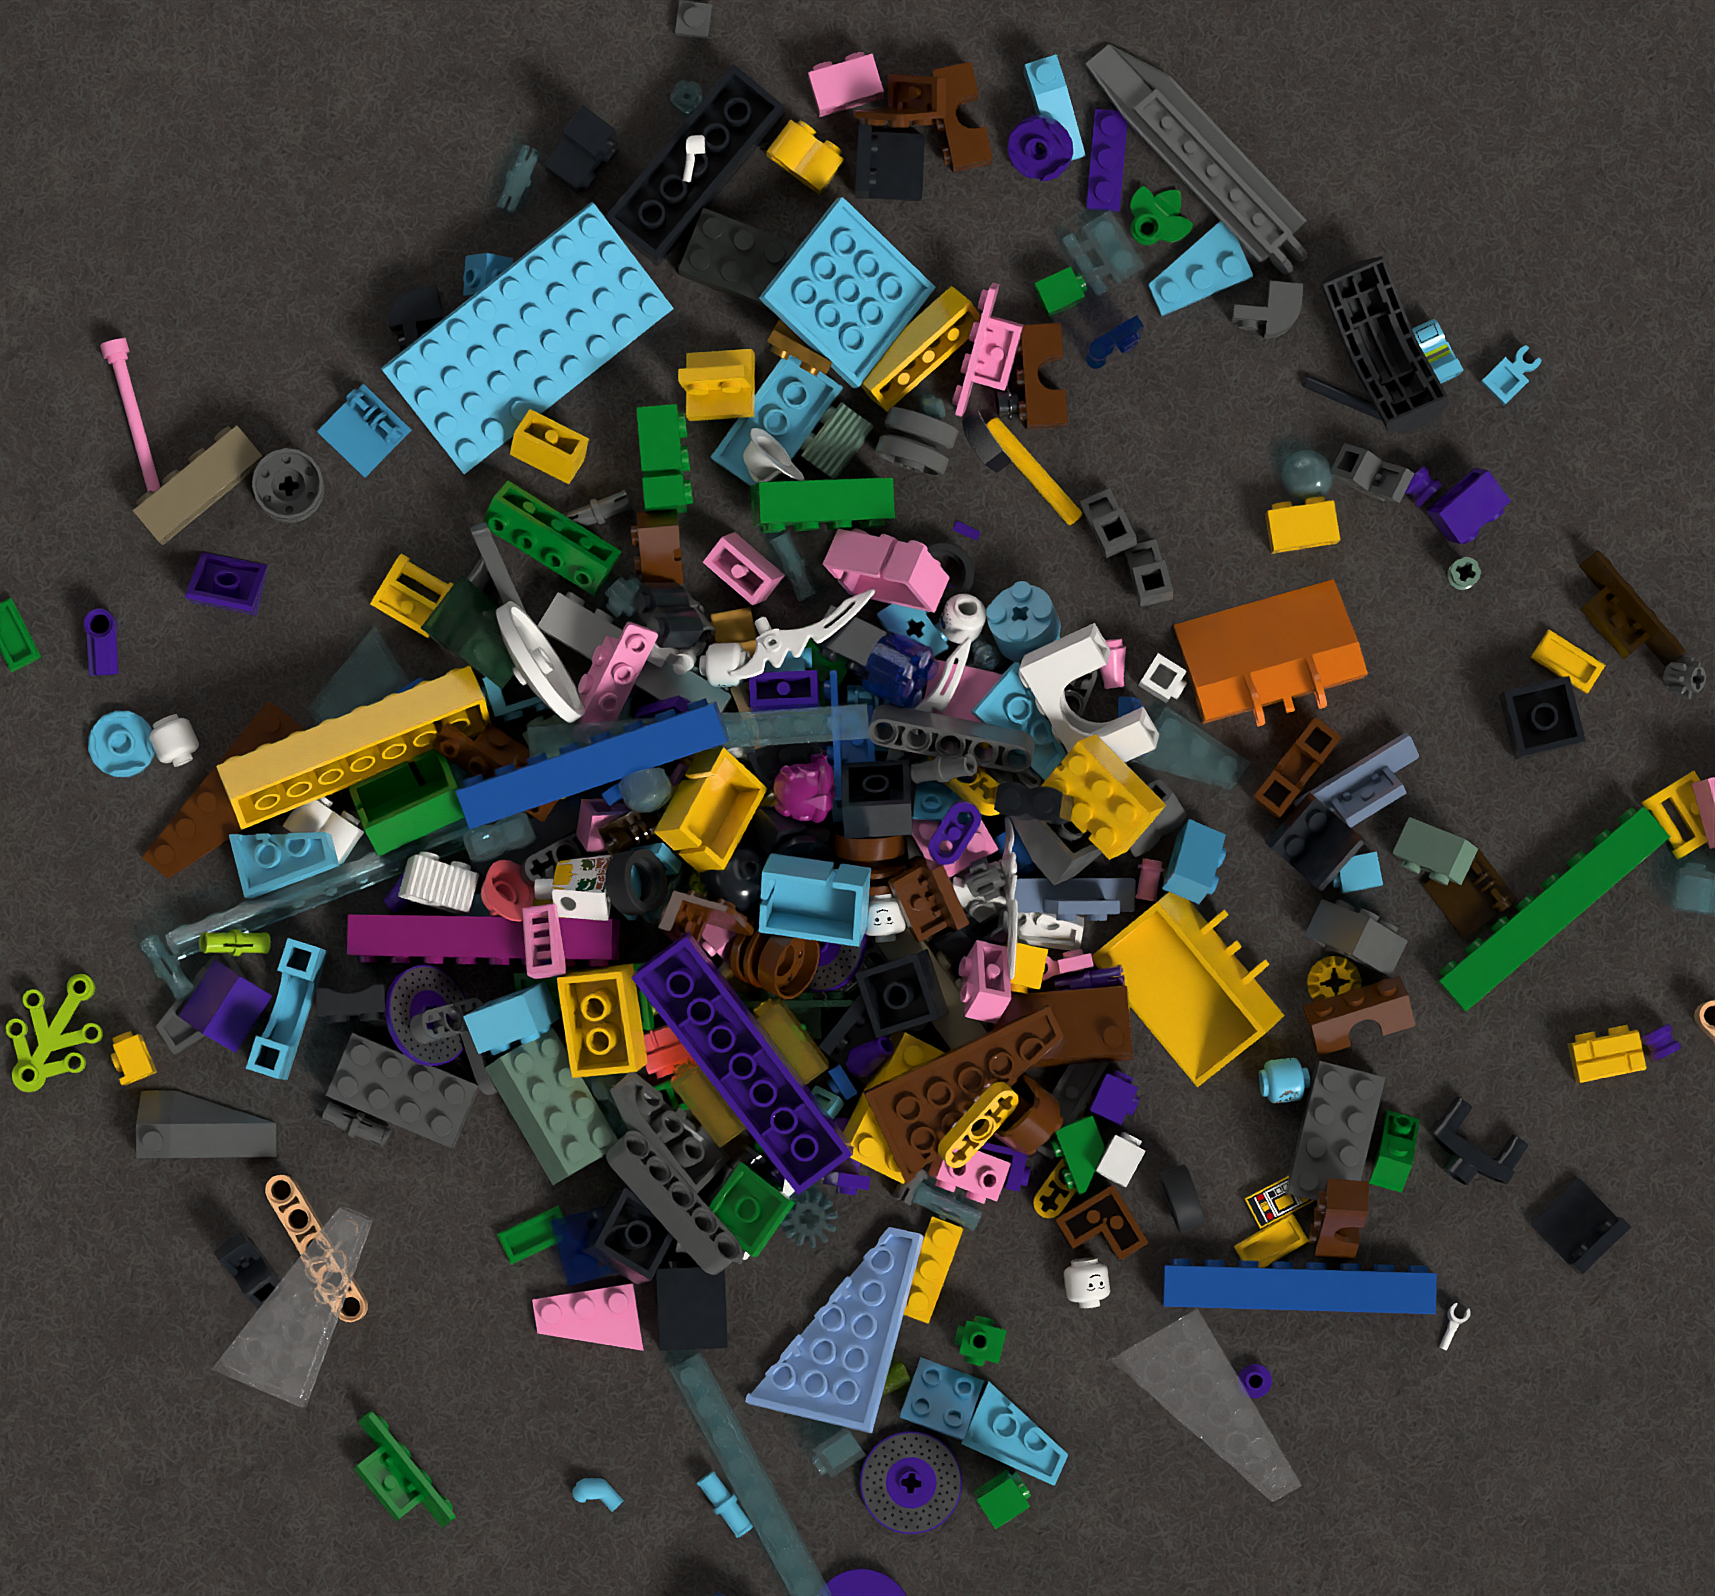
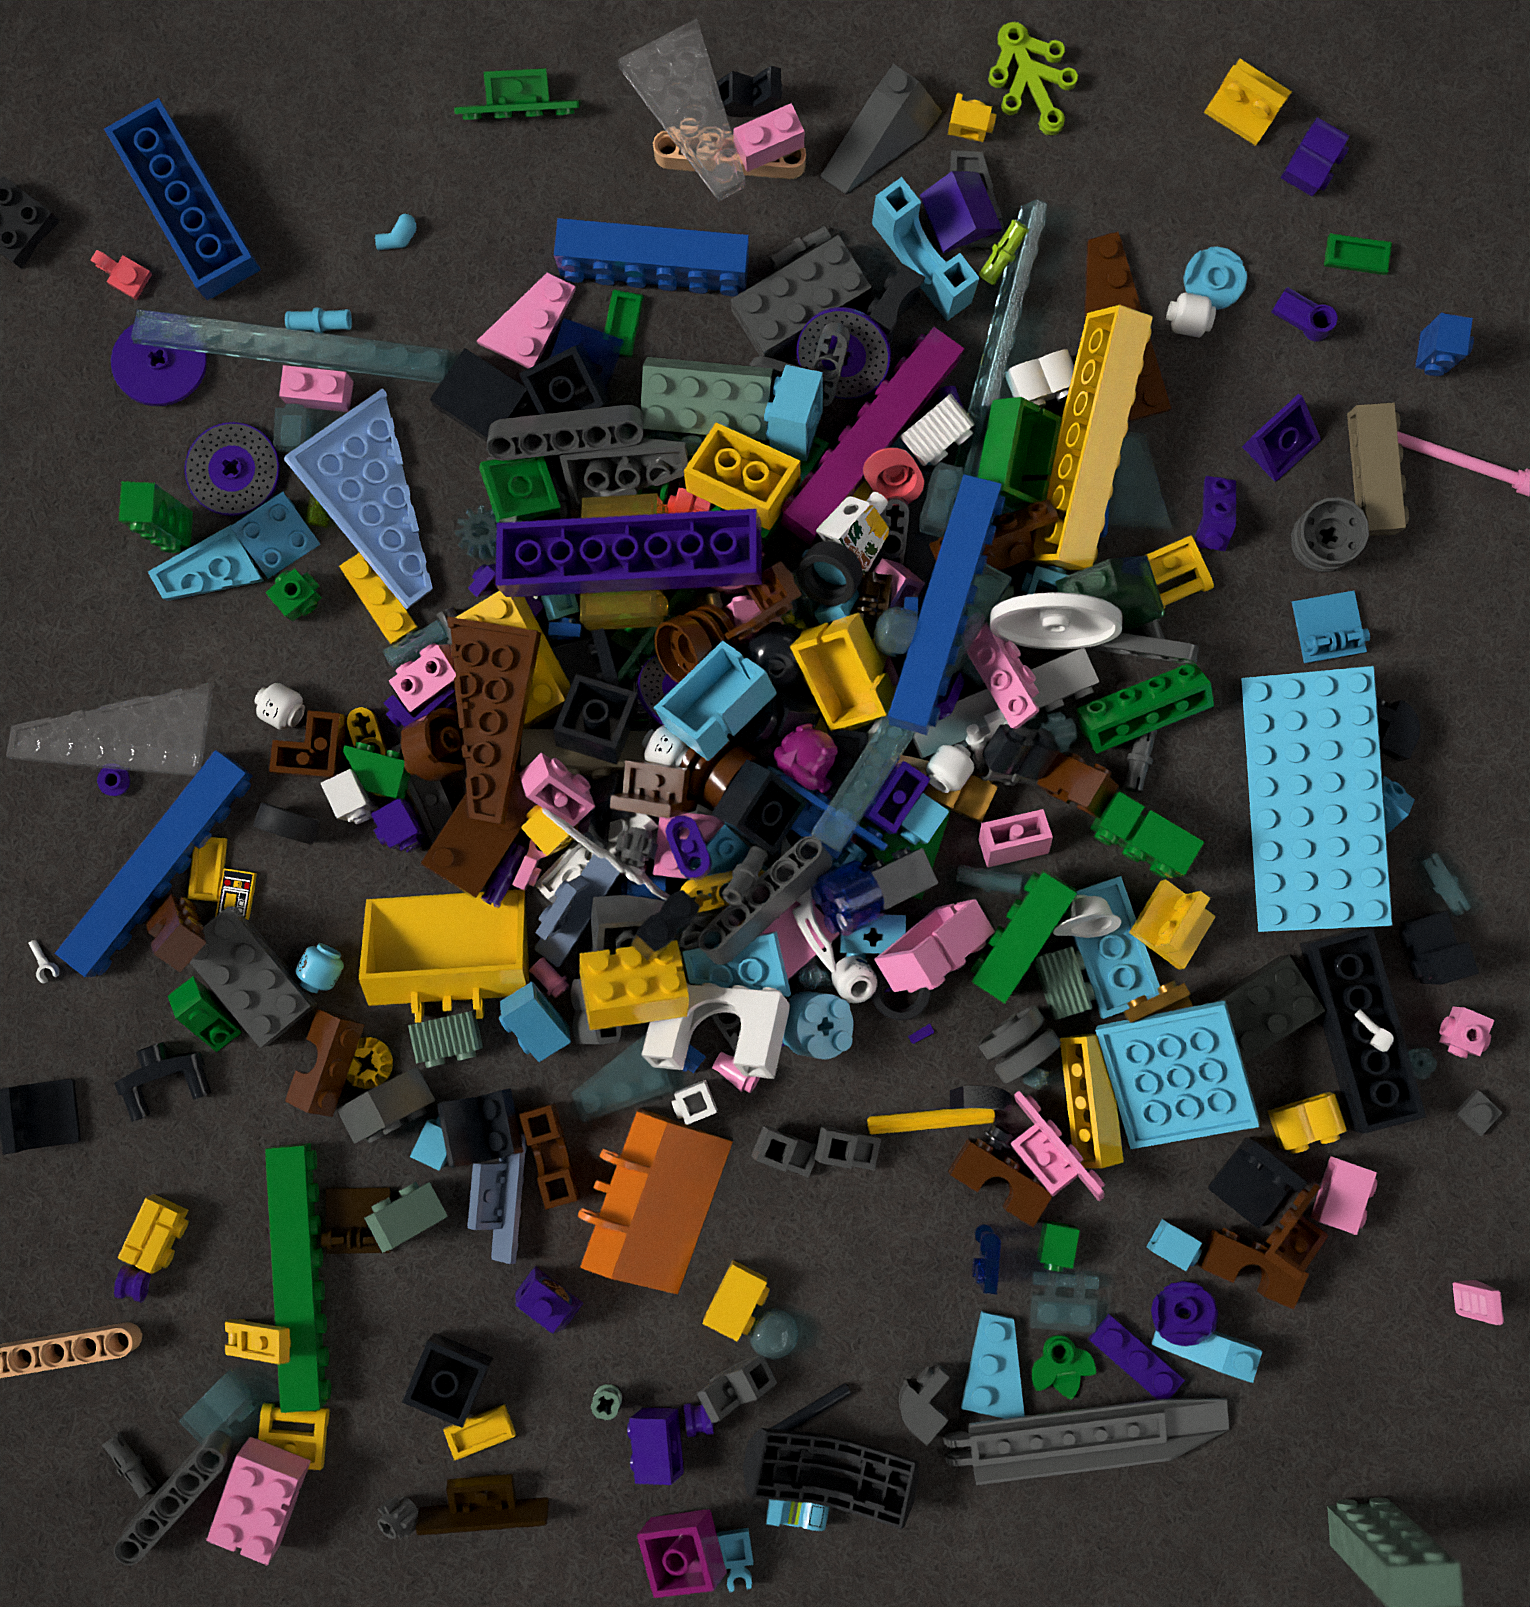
camera: 130 degrees right, 0 degrees up
clear light blue pin [140,935,194,999] -> none
medium azure wing [229,832,339,899] -> none
yellow brick [510,409,589,484] -> none
bright pink slope [522,904,566,979] -> none
white piece [729,589,875,679] -> none
dark purple cone [846,1036,894,1078] -> none
yellow beam [938,1082,1018,1168] -> none
none -> yellow plate [225,1319,291,1364]
none -> bright pink brick [279,365,353,412]
none -> sand green brick [408,1010,483,1068]
none -> dark purple torso [515,1266,584,1334]
none -> blue brick [554,218,749,296]
none -> magenta brick [637,1509,727,1598]
none -> bright pink brick [733,103,805,172]
none -> medium azure brick [1146,1219,1202,1271]
none -> dark purple bracket [1194,476,1236,551]
none -> blue brick [1415,313,1474,376]
none -> bright pink brick [1439,1006,1494,1059]

